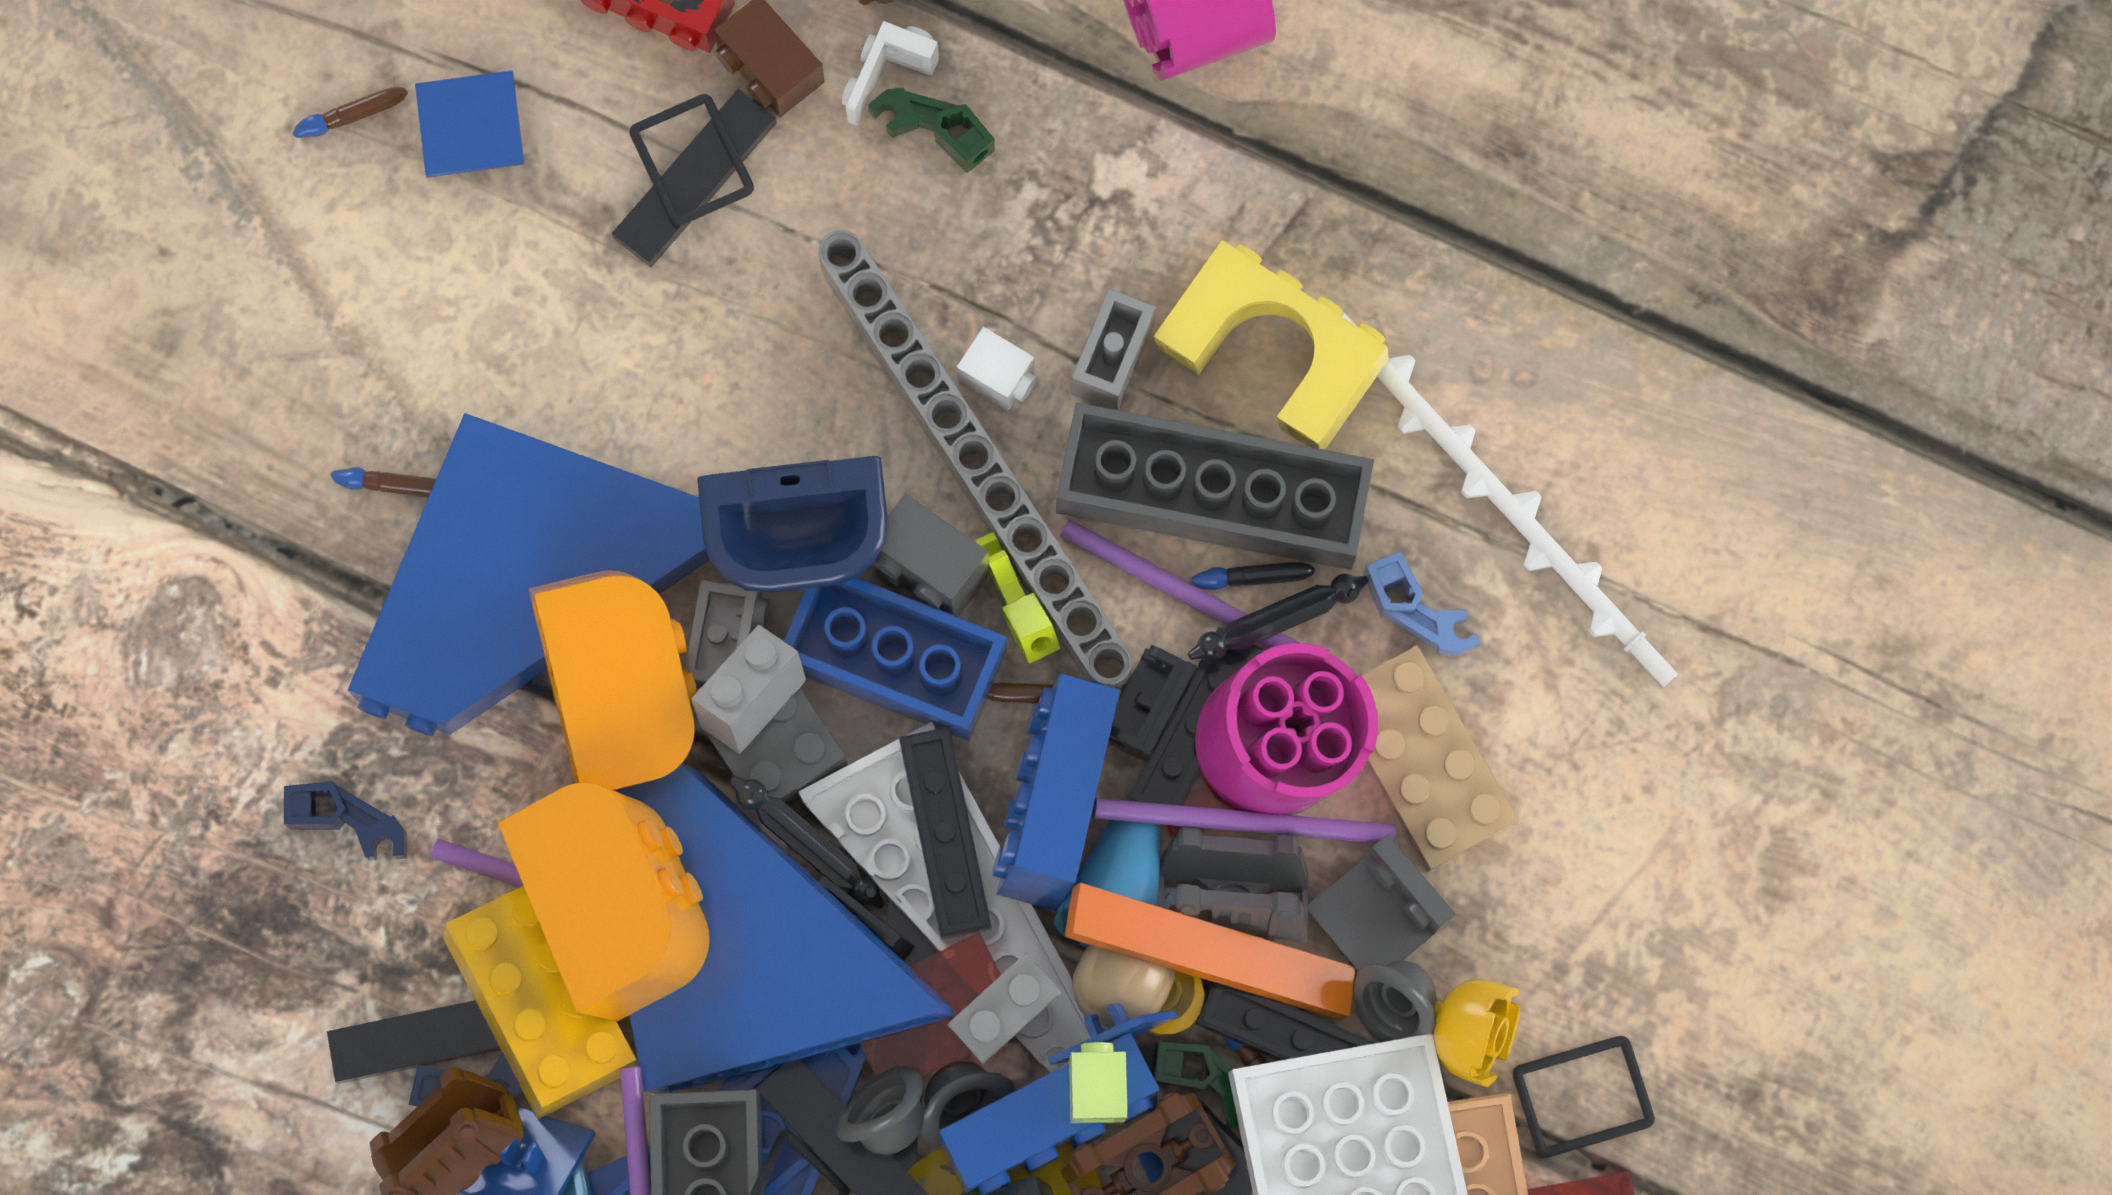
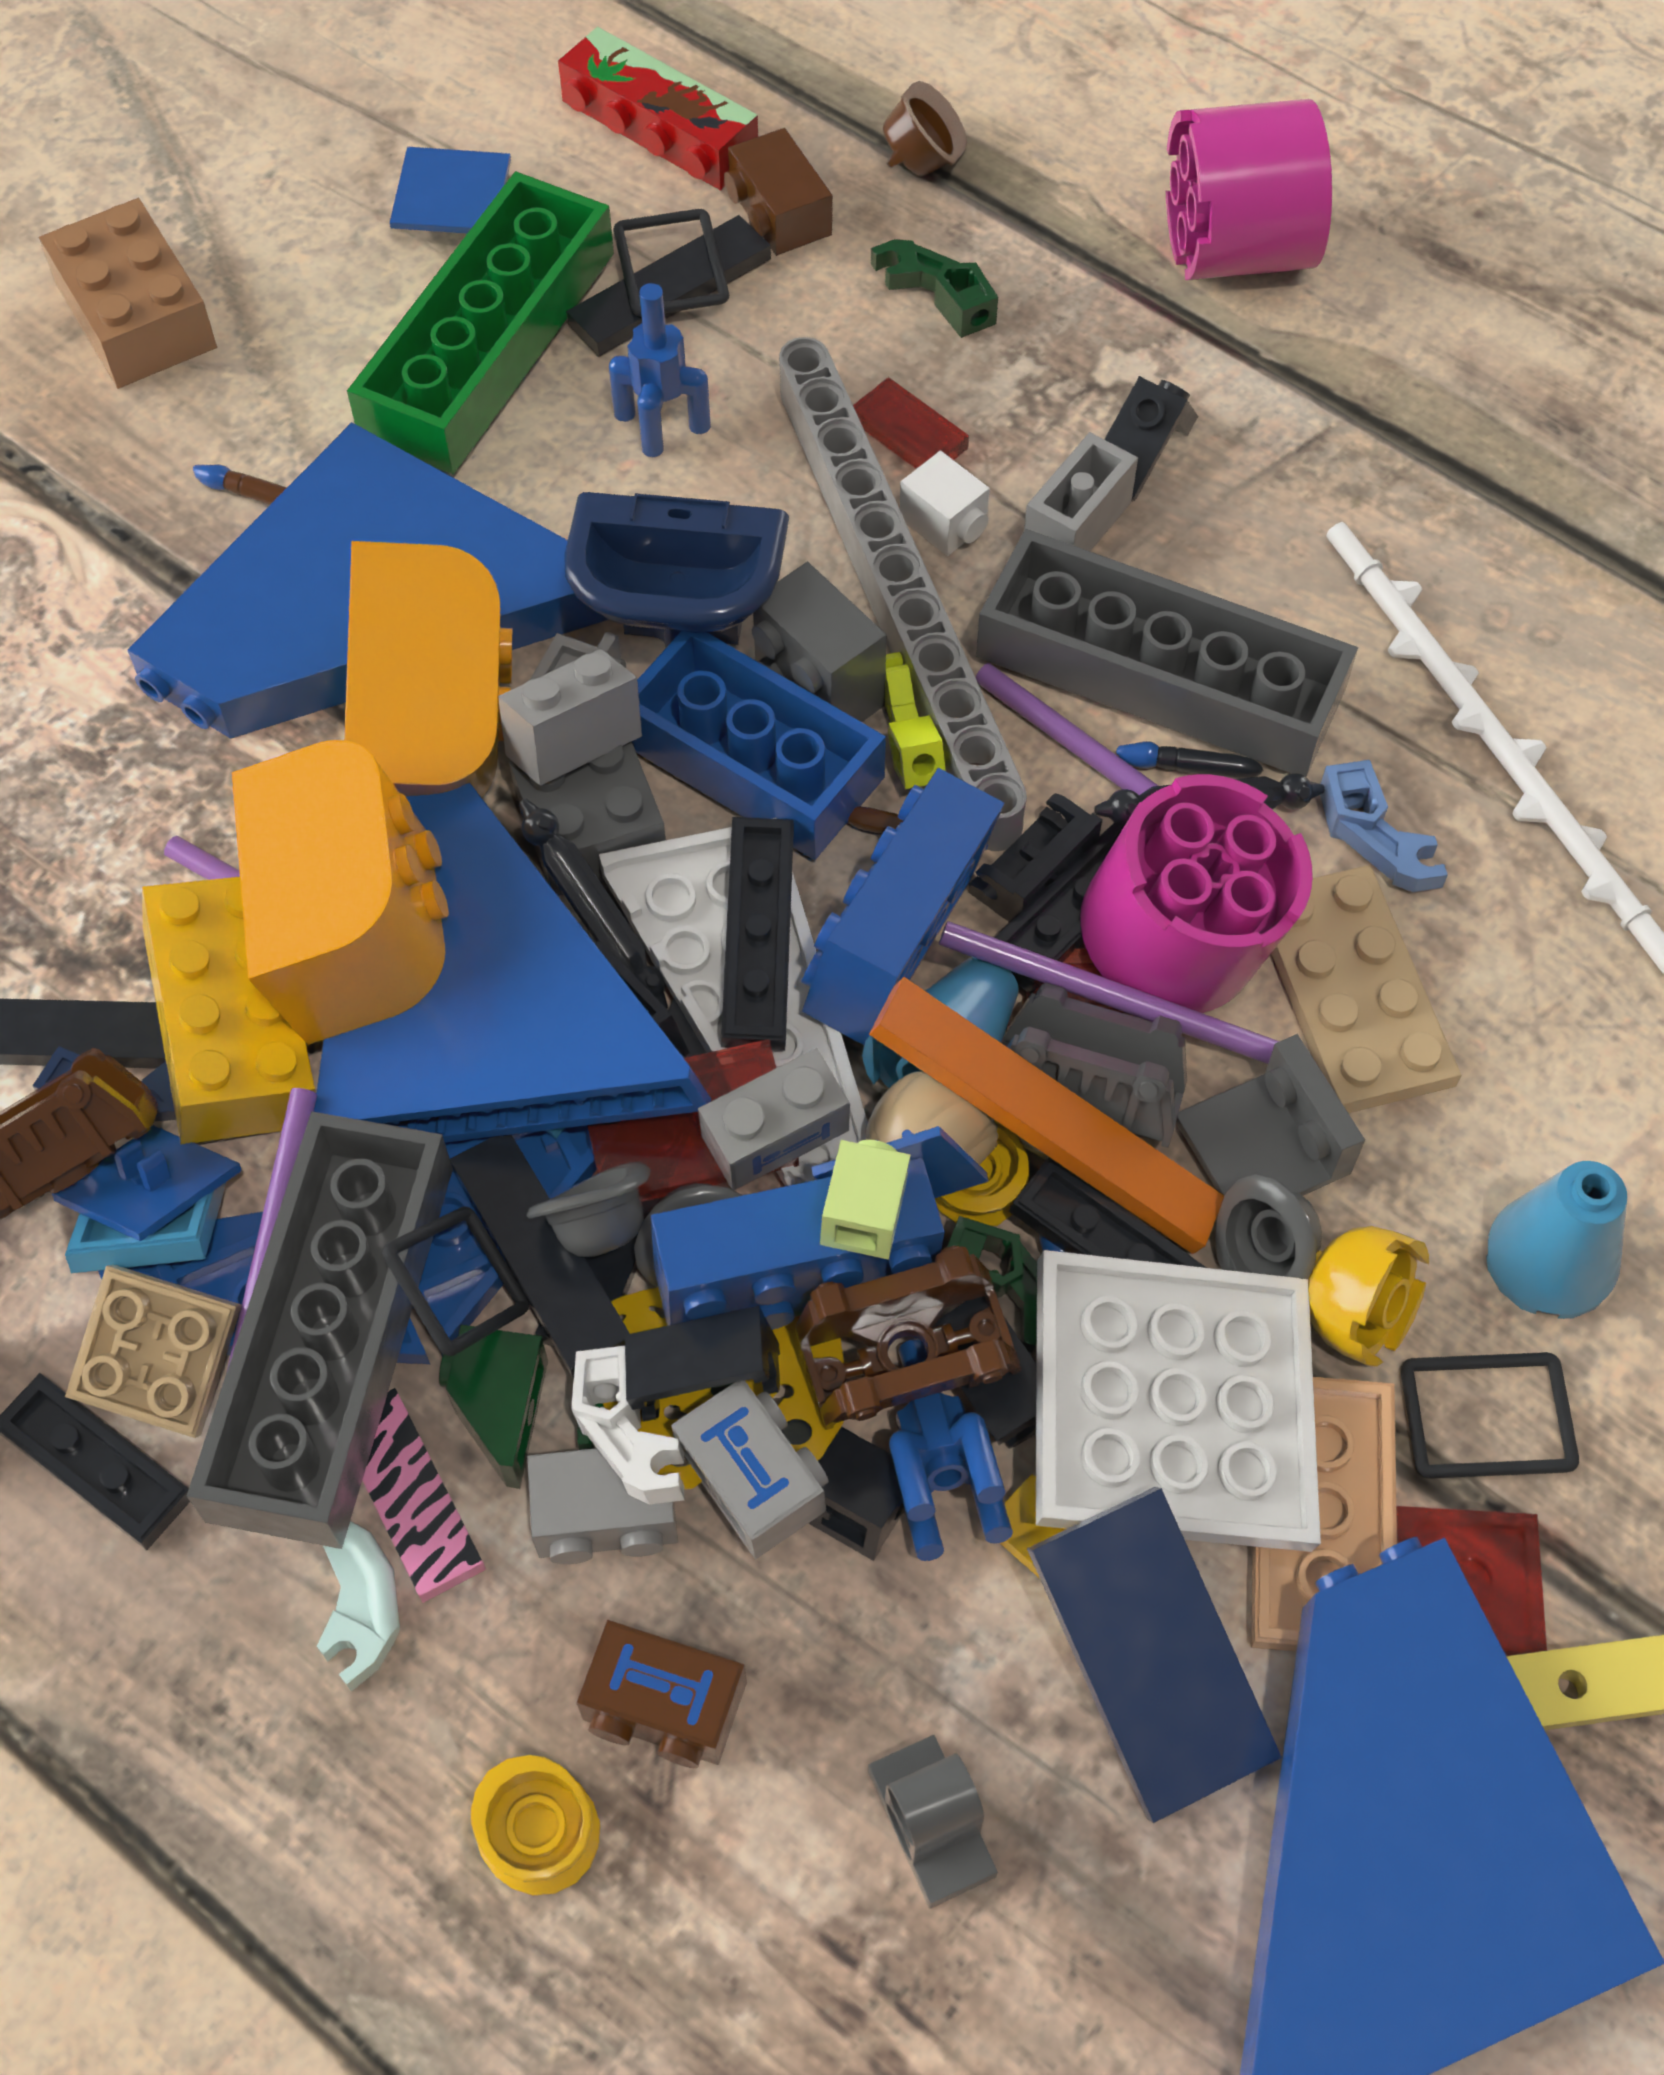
camera: 15 degrees right, 15 degrees down
dark blue piece [284,781,407,860] -> none
reddish brown piece [293,87,408,138] -> none
white bracket [842,21,939,126] -> none
light yellow arch [1154,240,1389,450] -> none
none -> medium nougat brick [39,197,218,389]
none -> green brick [347,171,614,475]
none -> blue plant [609,283,711,457]
none -> clear red tile [853,377,969,469]
none -> black bracket [1104,376,1198,502]
none -> dark azure cone [1486,1161,1627,1319]

